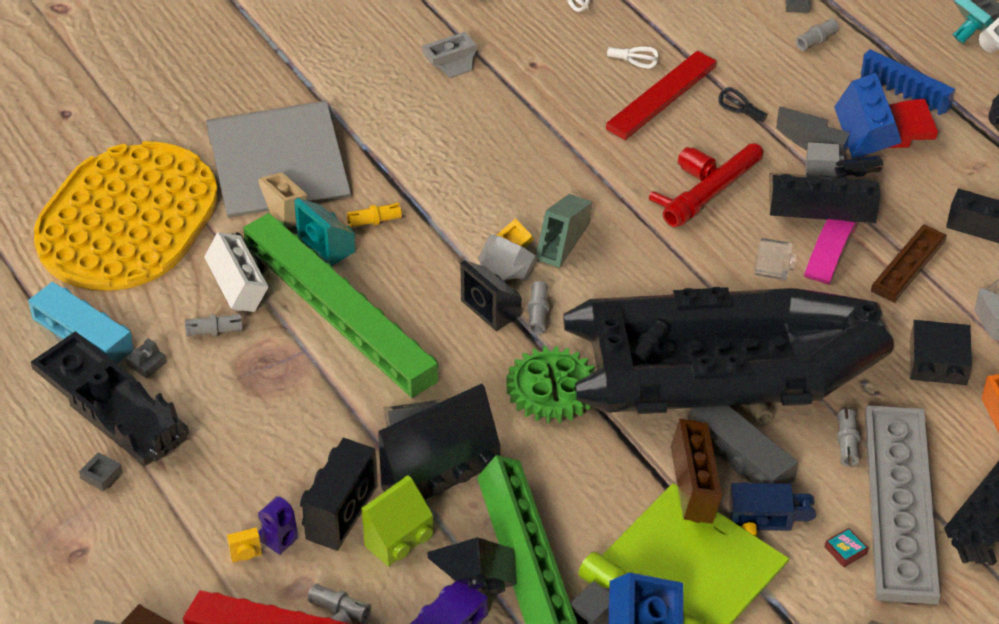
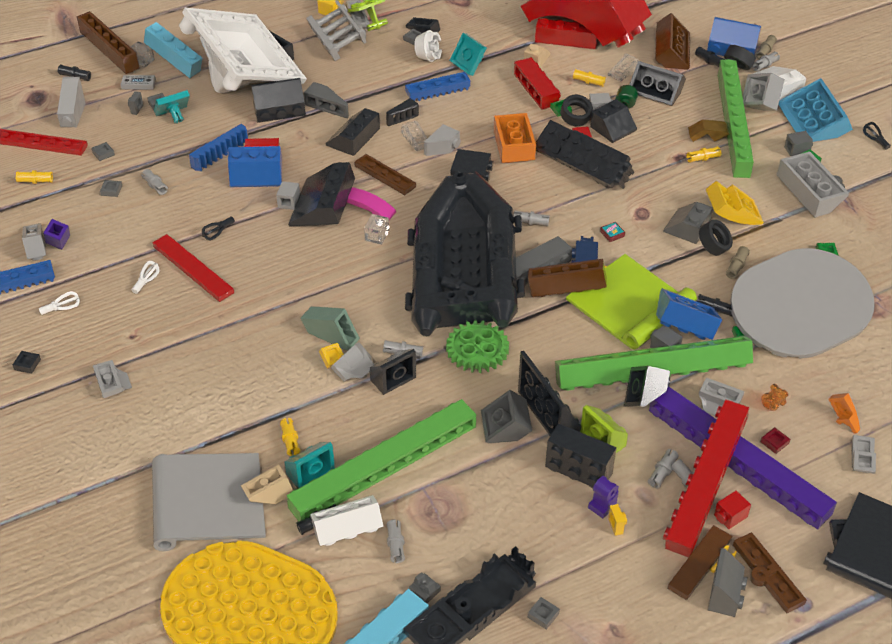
camera: 85 degrees left, 0 degrees up
red cylinder [649,143,764,227] -> none
red brick [677,147,717,181] -> none
dark grey slope [776,106,850,156] -> none
black pin [835,156,883,177] -> none
light grey plate [865,406,940,605] -> none

